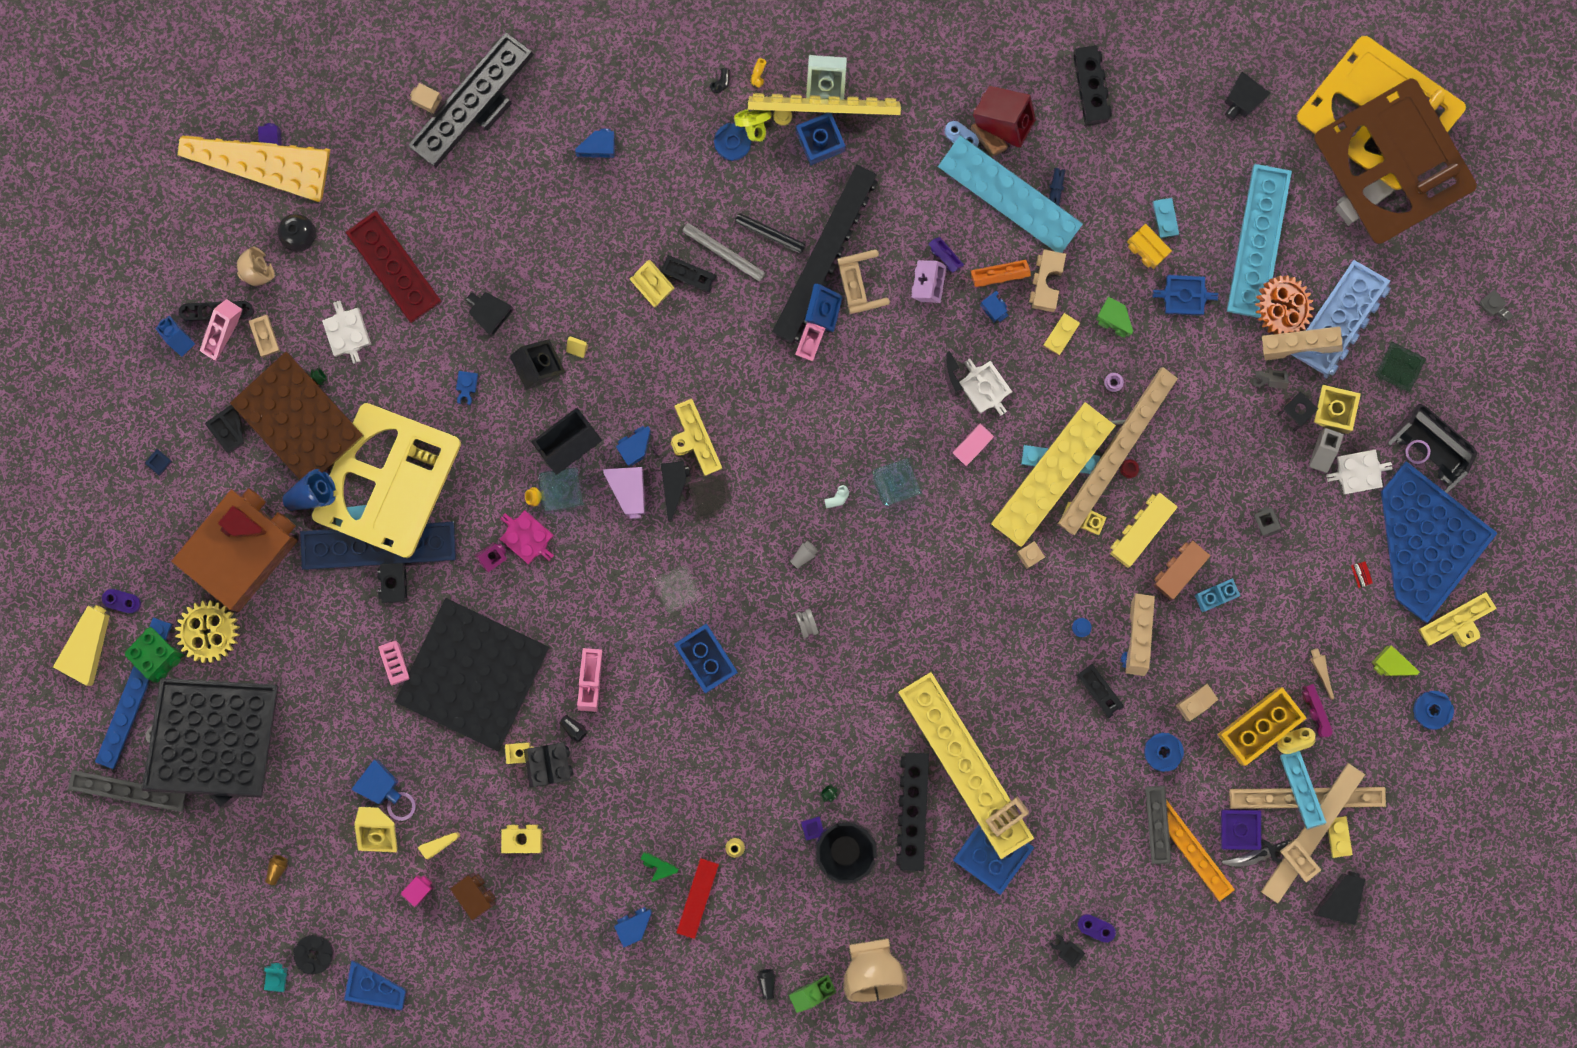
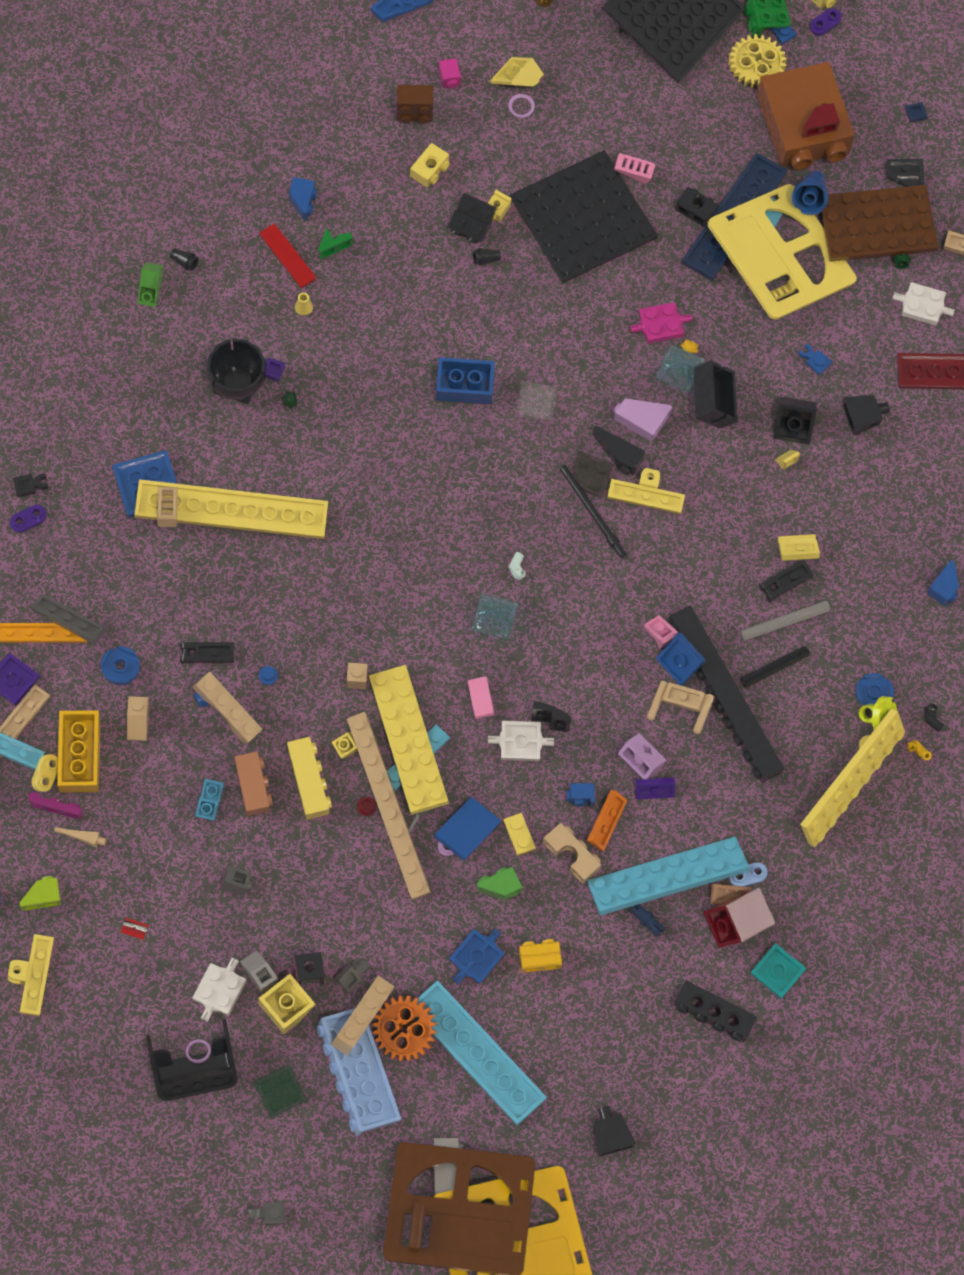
camera: 120 degrees right, 15 degrees down
blue torso [352,759,402,805] -> none
light yellow slope [418,832,460,859] -> none
magenta brick [474,542,507,573] -> none
bright pink slope [577,648,602,712] -> none
blue slope [616,426,651,467] -> none
light grey cone [790,540,818,569] -> none
light grey wheel [795,608,819,639] -> none
blue brick [796,112,845,166] -> none
light aqua slope [806,55,847,100] -> none
tan plate [844,939,908,1002] -> none
black brick [896,752,929,871] -> none
medium azure plate [1153,198,1179,239] -> none
blue plate [1381,461,1497,623] -> none
none -> blue tile [434,797,501,861]
none -> black bar [560,465,627,558]
none -> teal plate [750,943,806,999]

